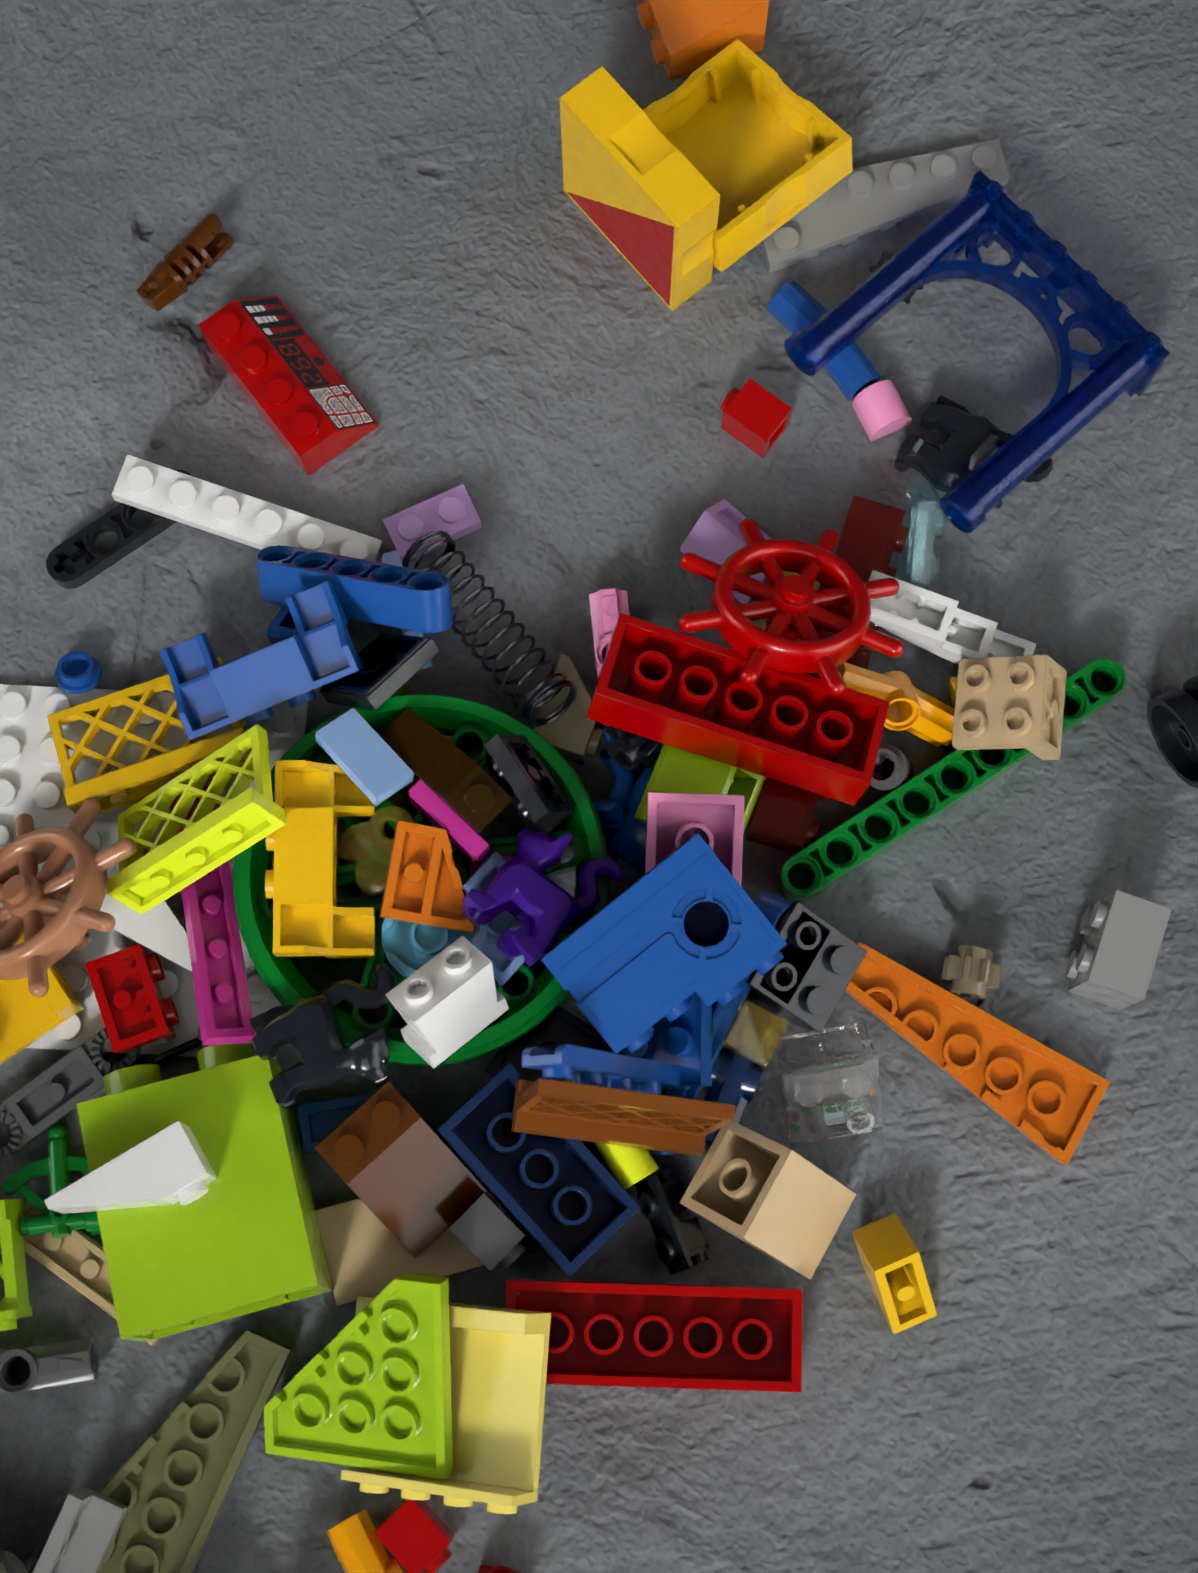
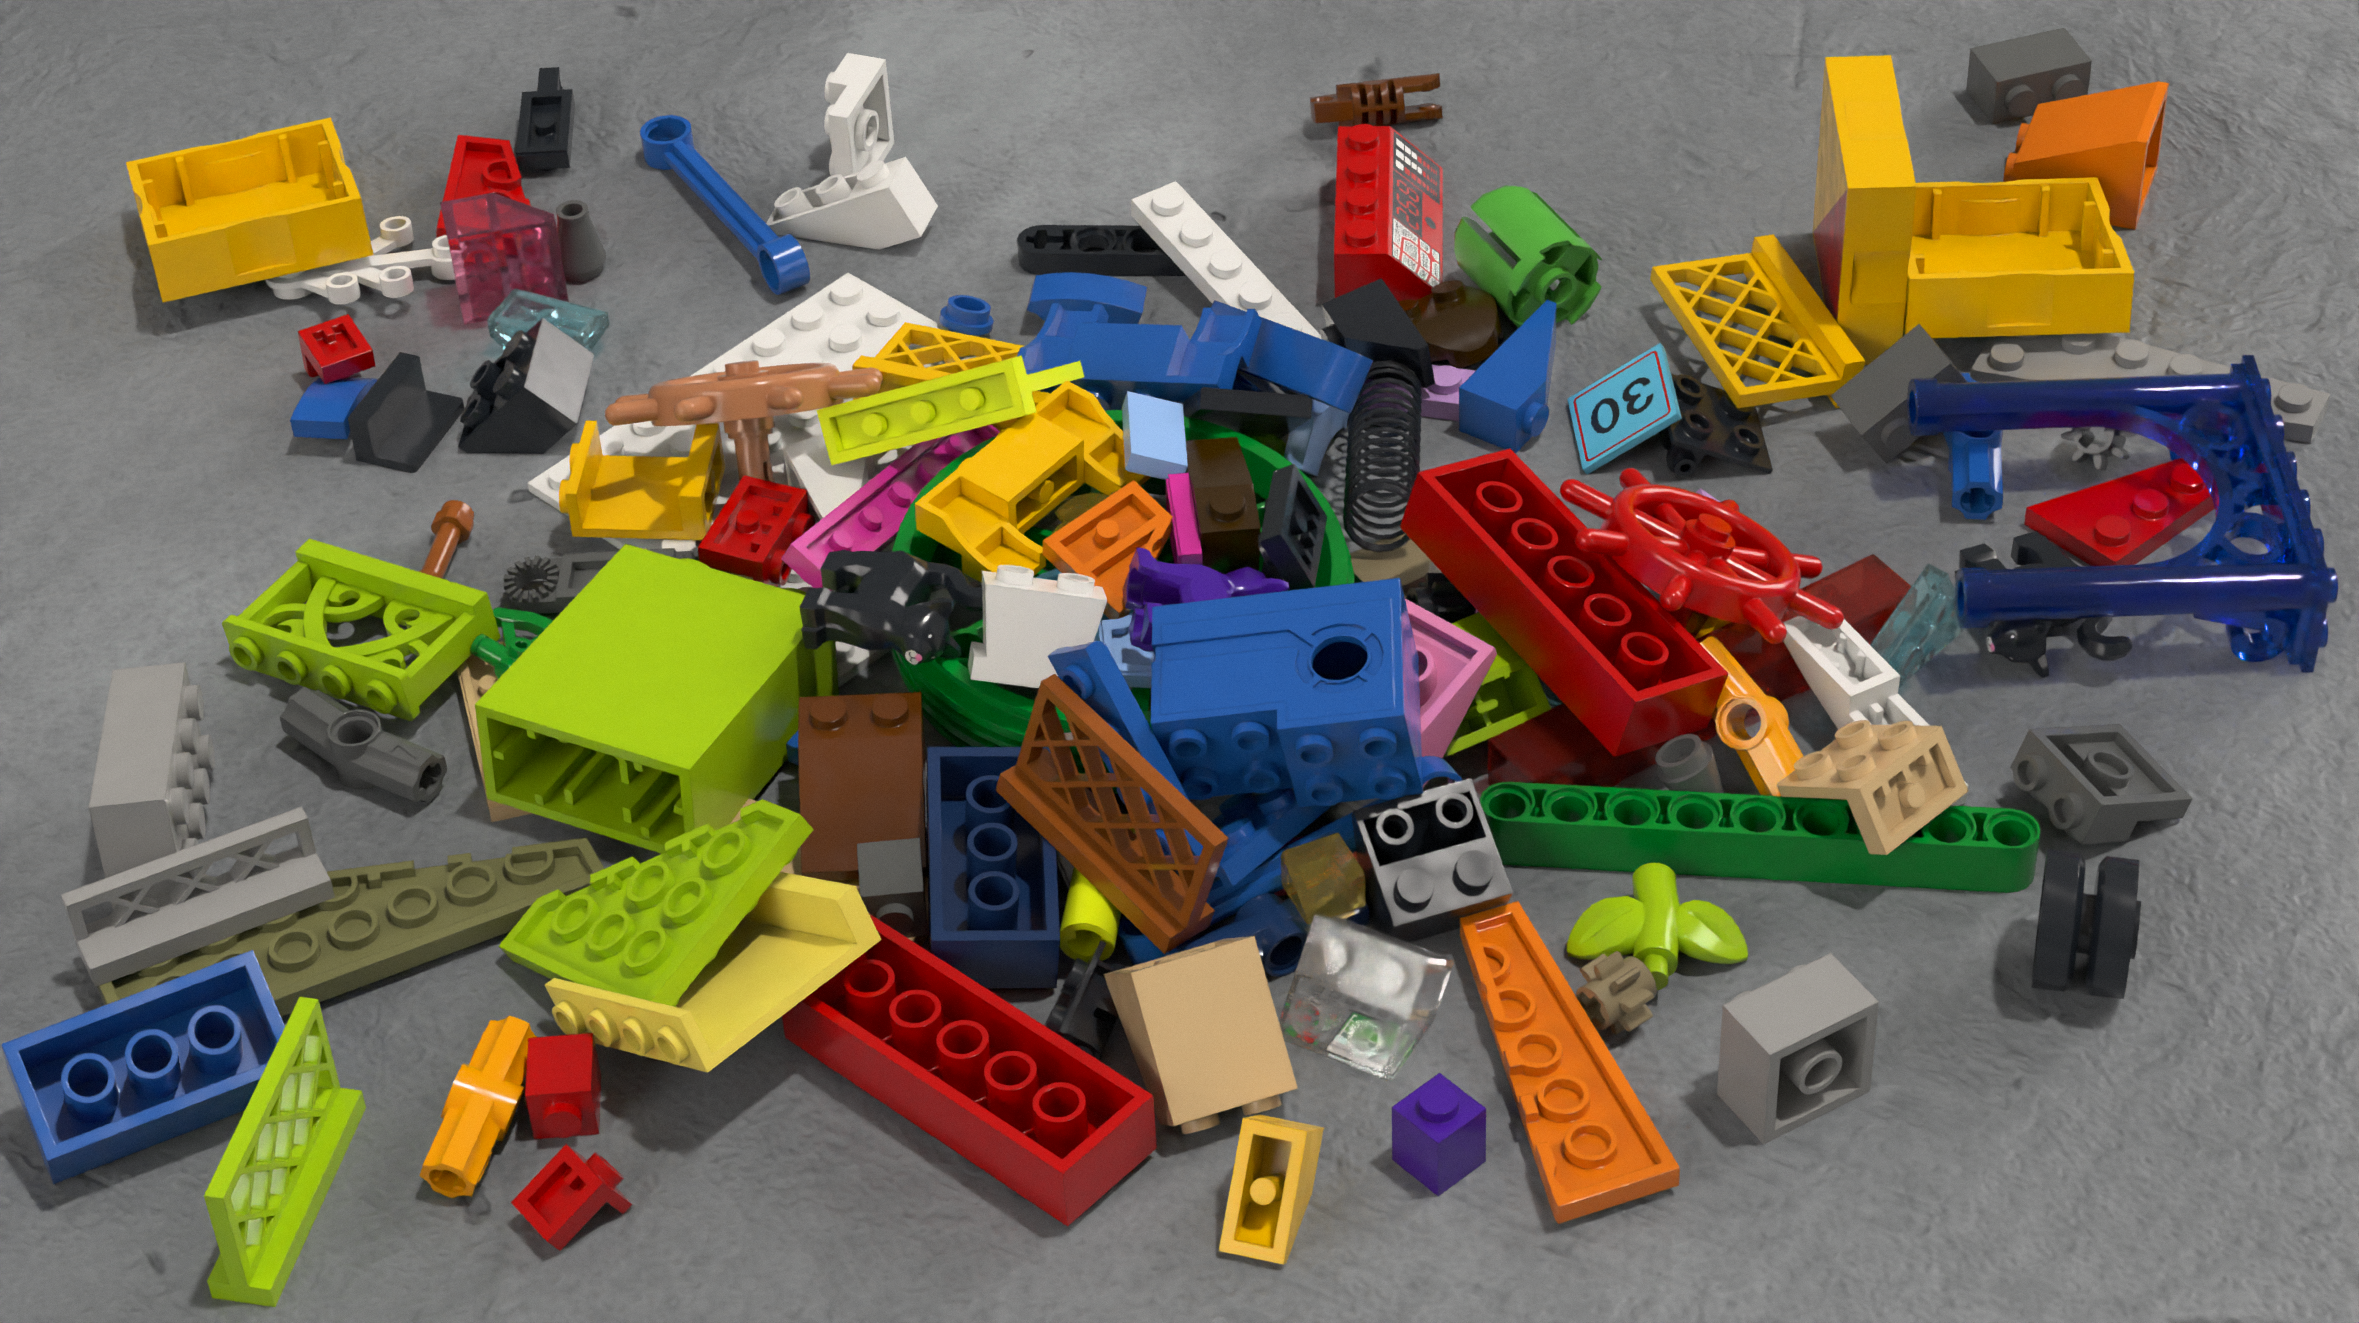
camera: 40 degrees right, 35 degrees down
white slope [44,1121,217,1214] -> none
red brick [720,378,792,458] -> none
bright pink brick [852,380,912,442] -> none
none -> blue slope [1027,272,1147,324]
none -> black slope [1320,278,1436,388]
none -> dark purple brick [1392,1073,1486,1196]
none -> dark brown slope [1398,280,1504,368]
none -> bright green cylinder [1454,185,1602,328]
none -> blue slope [1459,300,1557,454]
none -> medium azure piece [1567,343,1682,475]
none -> lime plant [1567,863,1748,990]
none -> yellow fence [1650,234,1865,409]
none -> black hinge [1659,374,1773,477]
none -> dark grey brick [1831,324,1976,464]
none -> dark grey plate [2010,724,2193,845]
none -> red wing [2024,457,2229,580]

